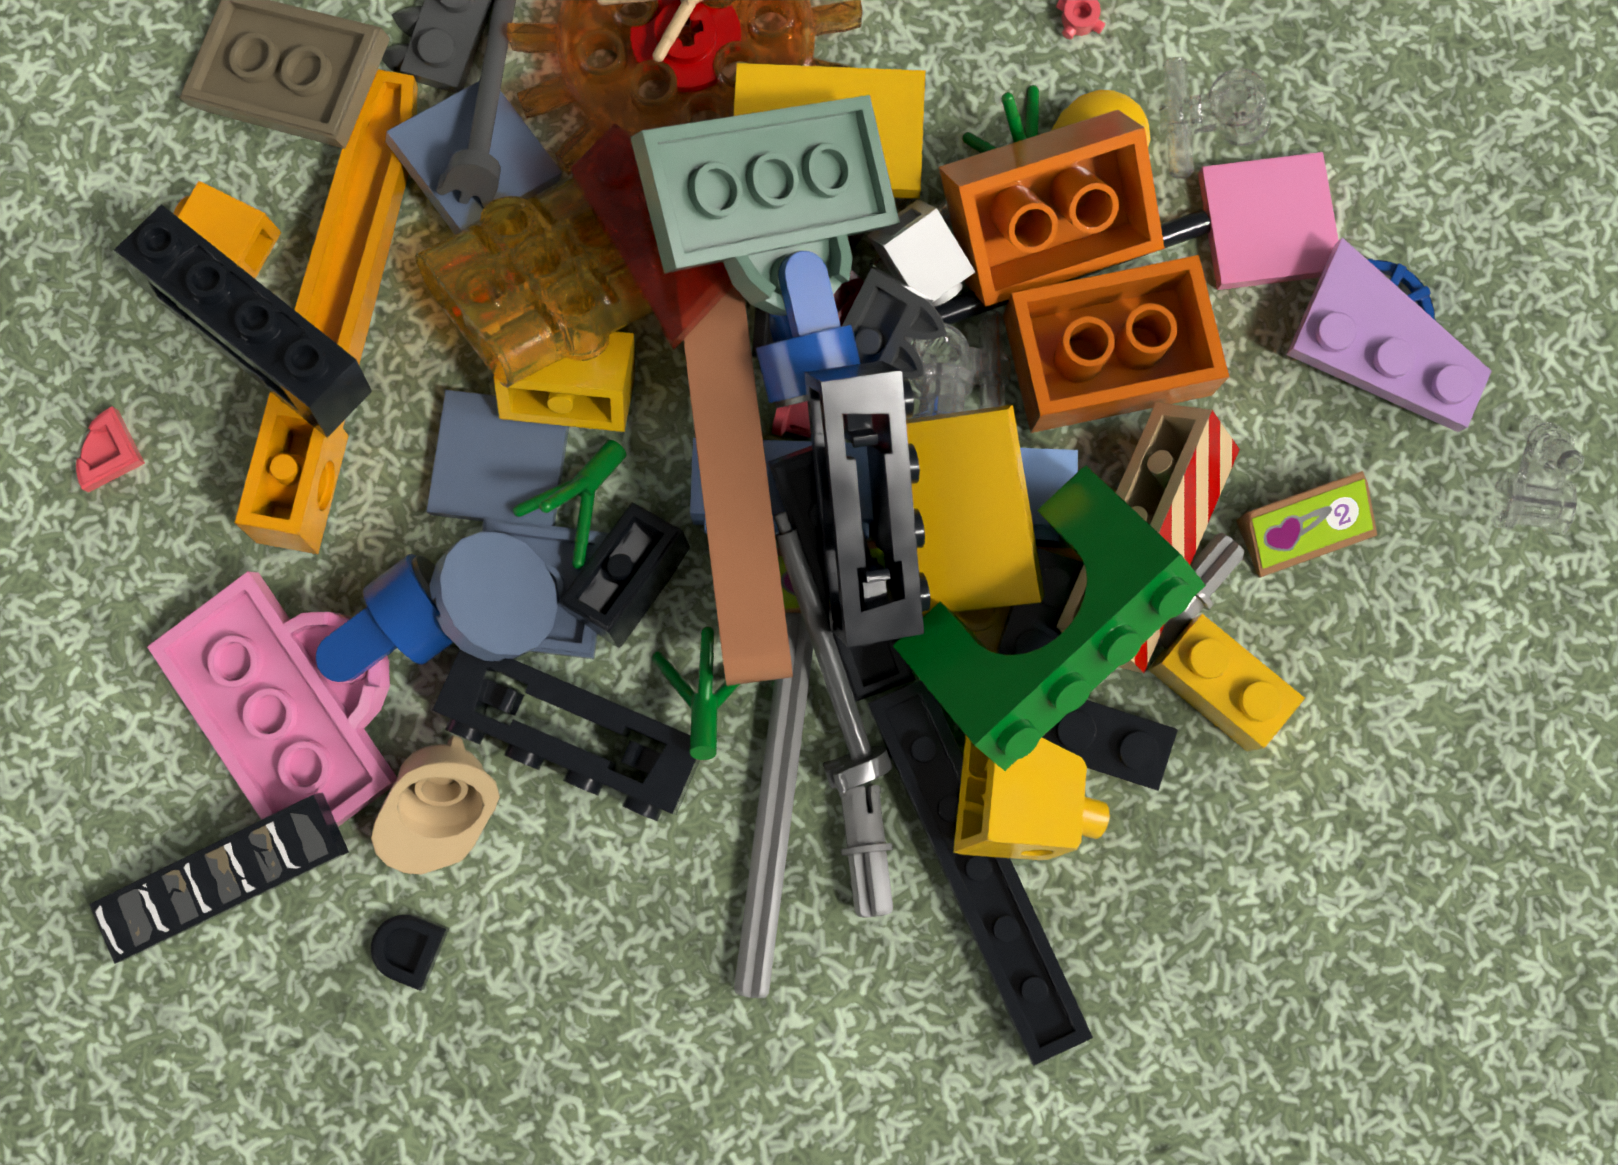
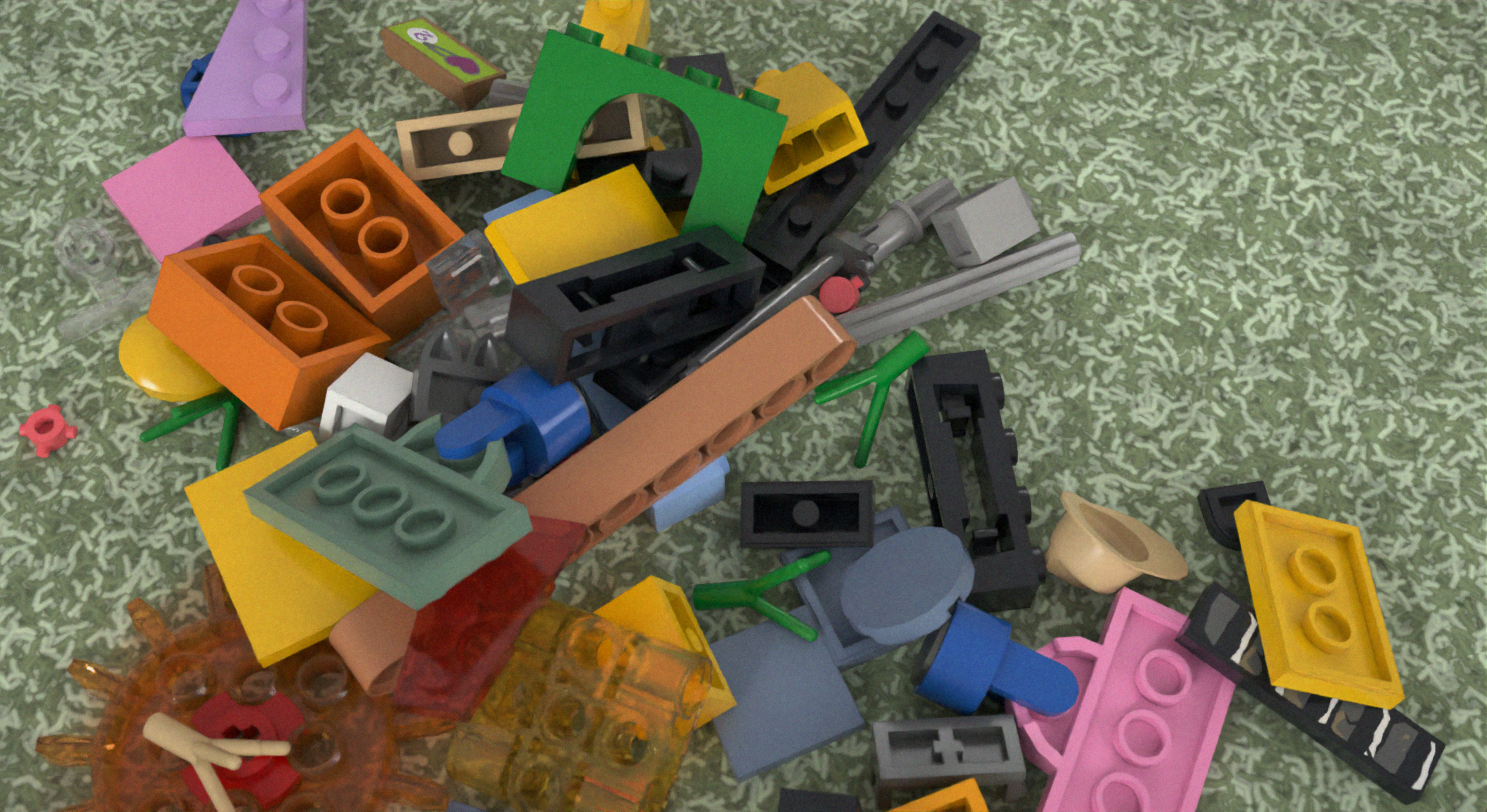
camera: 120 degrees left, 20 degrees down
none -> clear tile [425,228,502,315]
none -> coral piece [819,275,864,315]
none -> dark grey hinge [869,714,1026,810]
none -> light grey brick [929,176,1040,269]
none -> yellow tile [1234,500,1405,710]

